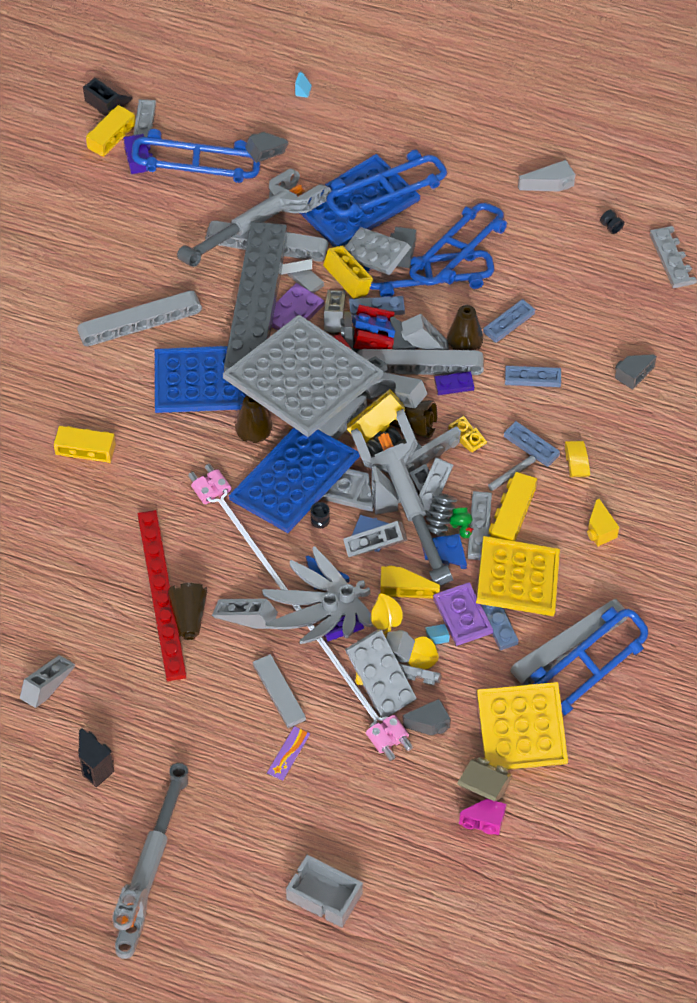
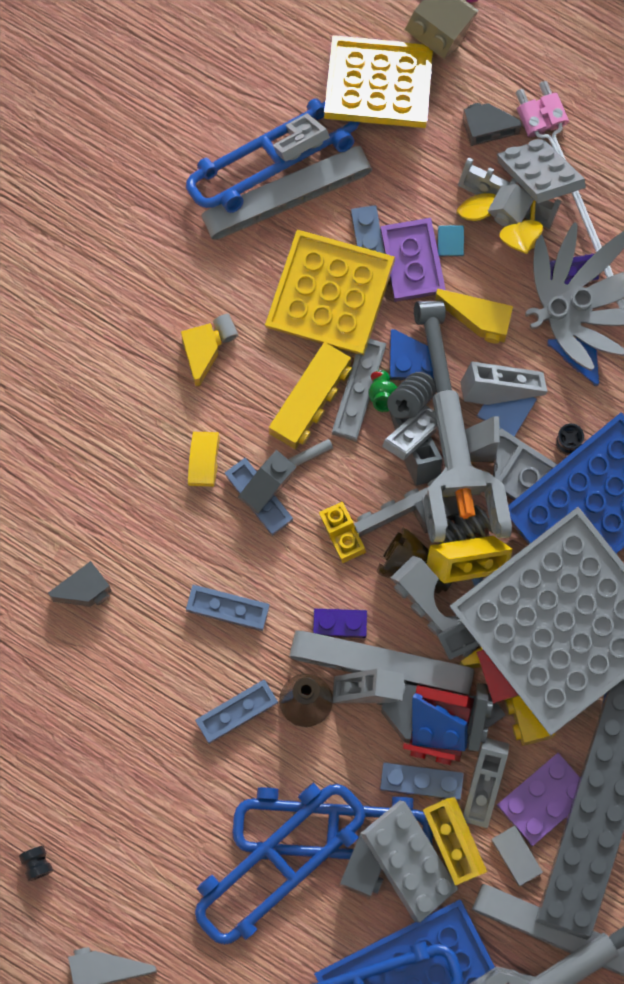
camera: 170 degrees left, 20 degrees up
white sticker [281,259,312,275] -> none
none -> light grey hinge [213,314,239,343]
none -> dark grey slope [238,450,297,514]
none -> light grey plate [273,113,330,162]

